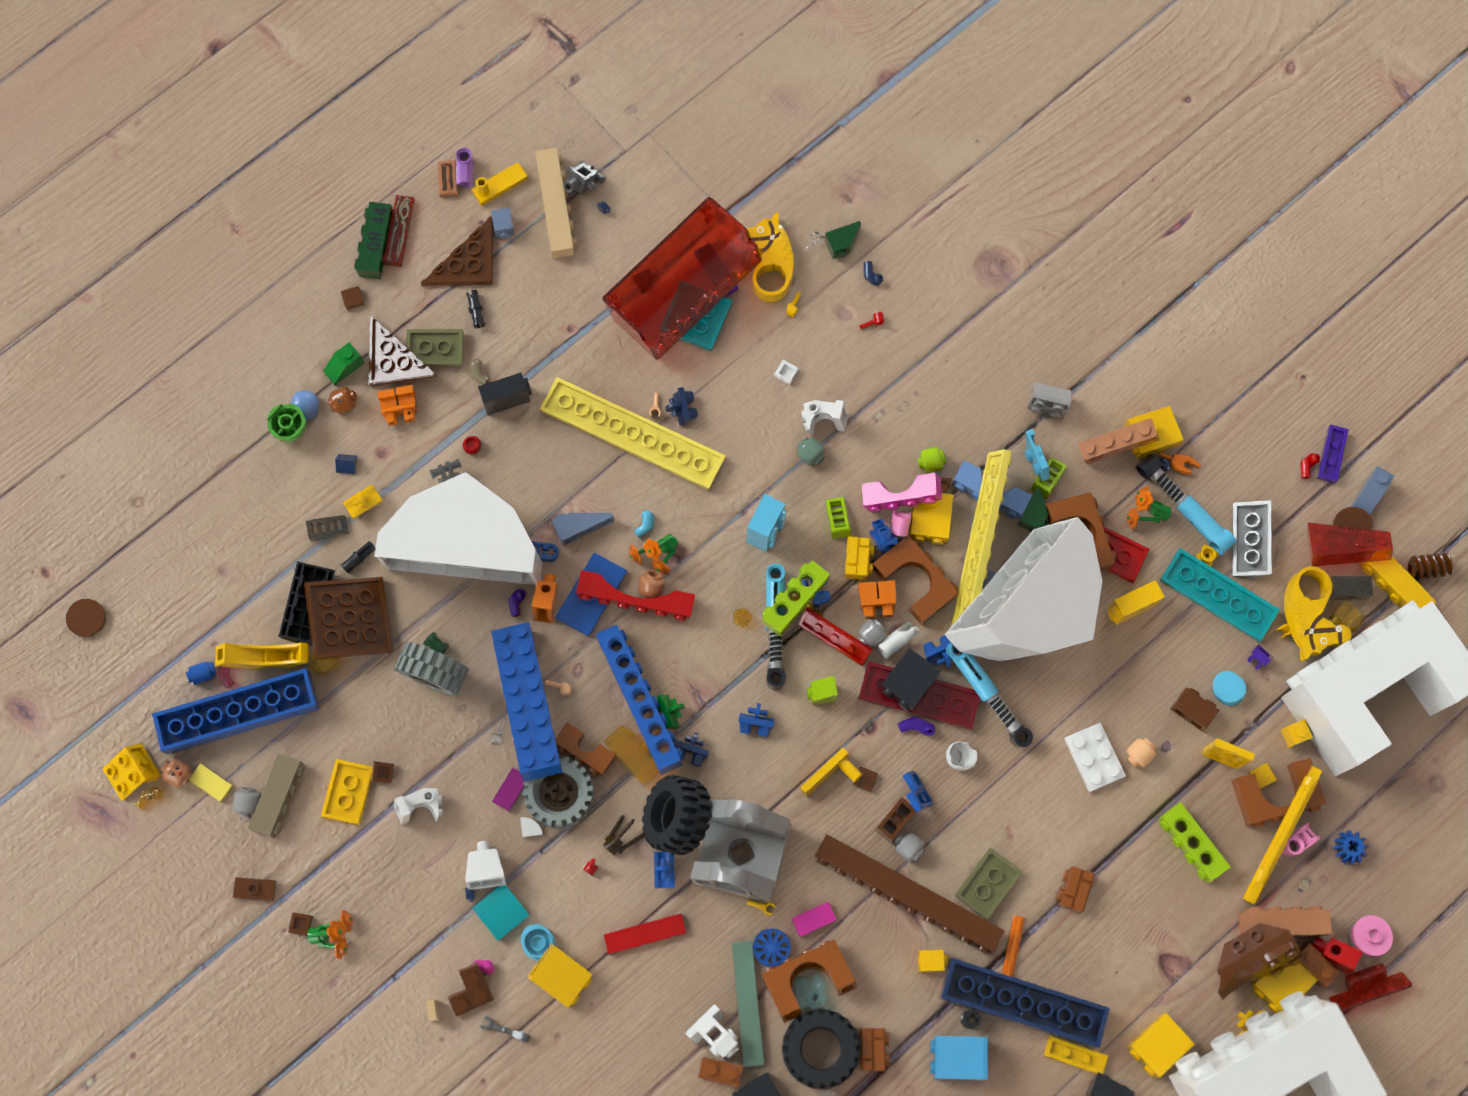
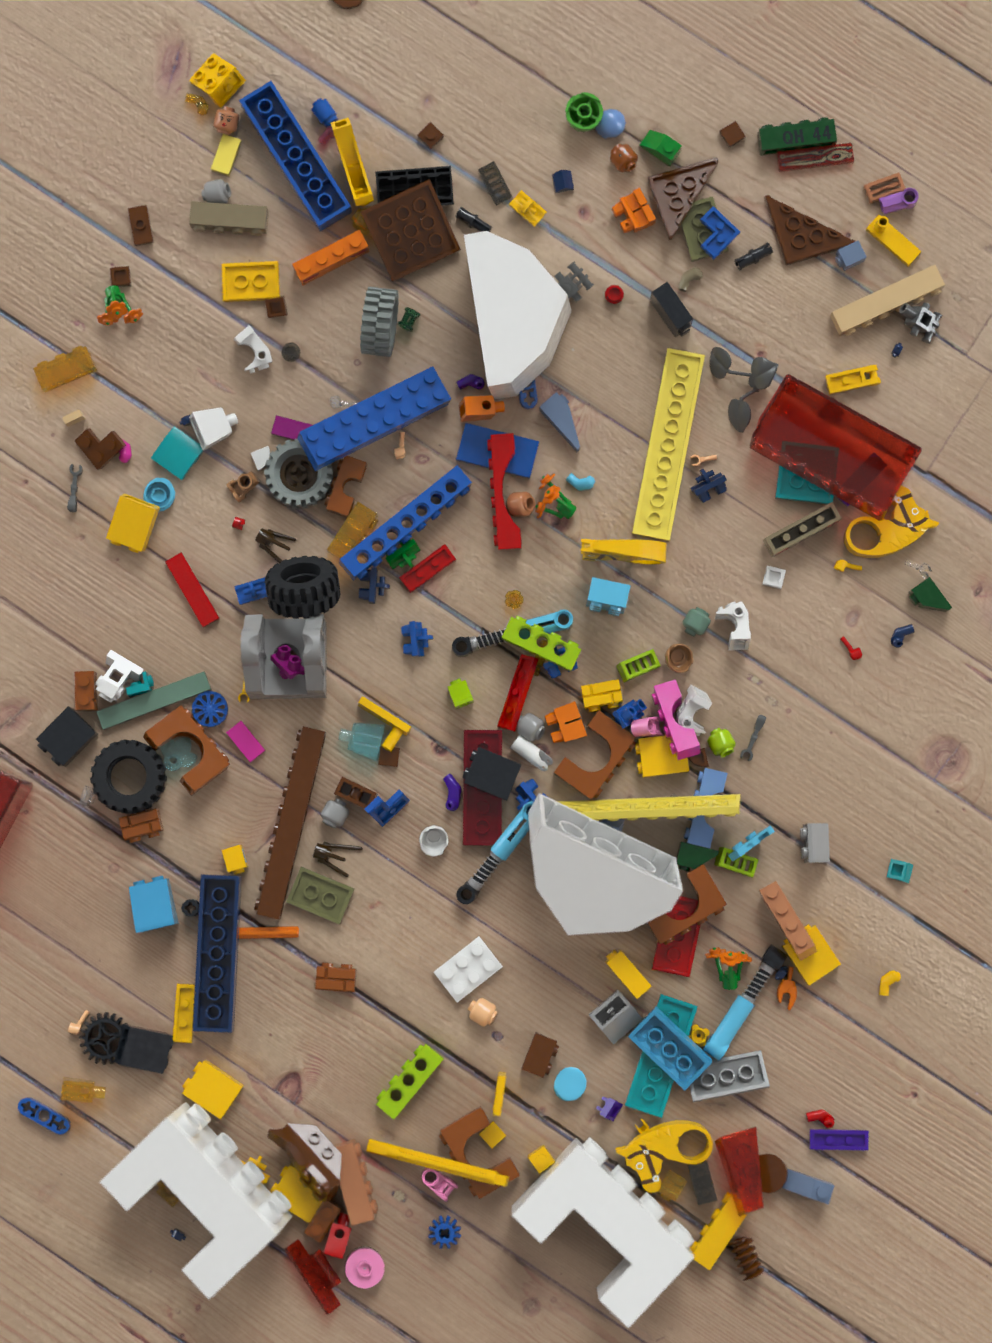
camera: 80 degrees right, 10 degrees up
none -> clear yellow brick [33,346,98,393]
none -> teal bracket [126,671,154,697]
none -> medium nougat plate [226,471,260,503]
none -> magenta hips [270,645,305,679]
none -> clear smoke plate [281,343,301,362]
none -> orange brick [292,230,370,286]
none -> dark brown plant [313,842,363,877]
none -> clear light blue torso [338,723,386,762]
none -> red tile [399,544,456,593]
none -> reddish brown plate [417,122,444,150]
none -> yellow animal [580,539,667,565]
none -> light grey slope [589,990,643,1044]
none -> dark azure slope [628,1006,713,1091]
none -> medium nougat hair [665,643,694,673]
none -> white tile [676,685,712,736]
none -> blue tile [700,206,740,260]
none -> dark grey plant [710,347,779,433]
none -> dark grey piece [740,715,766,761]
none -> dark tan brick [763,502,842,557]
none -> yellow plate [825,364,881,395]
none -> yellow arm [879,970,901,996]
none -> teal slope [886,859,913,883]

